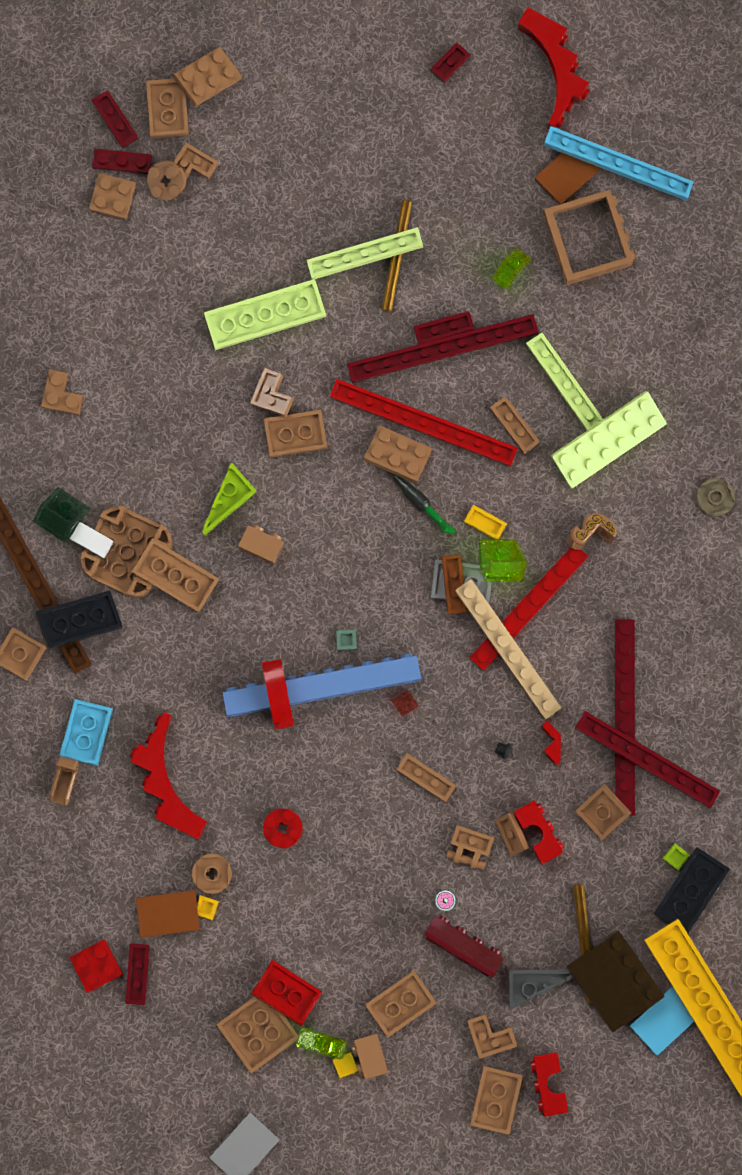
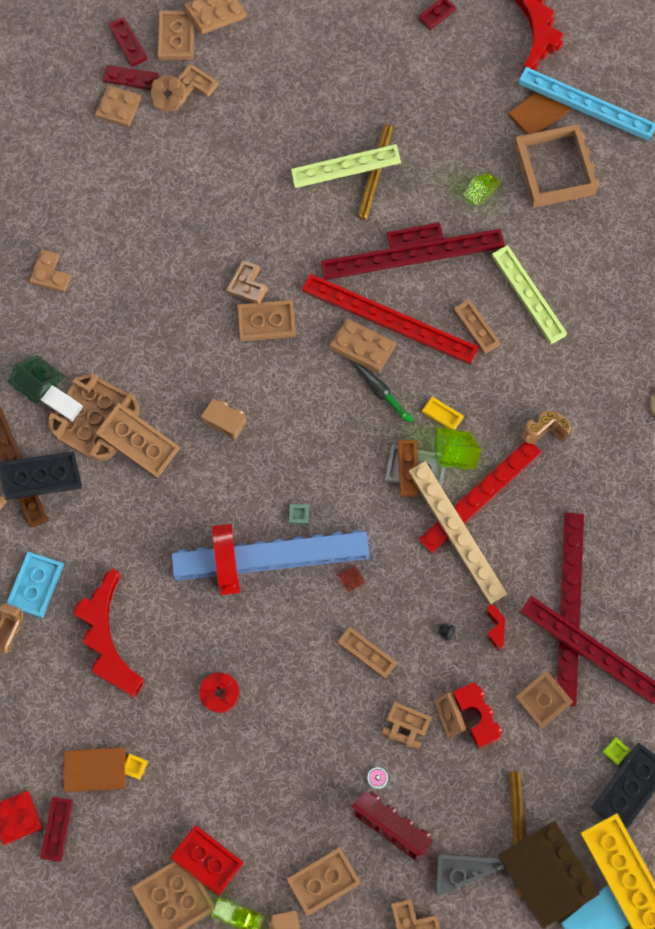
camera: 10 degrees right, 10 degrees down
medium nougat plate [192,854,232,894] -> none
lime wing [202,463,257,536] -> none
yellowish green plate [204,279,326,350] -> none
yellowish green plate [550,391,667,489] -> none

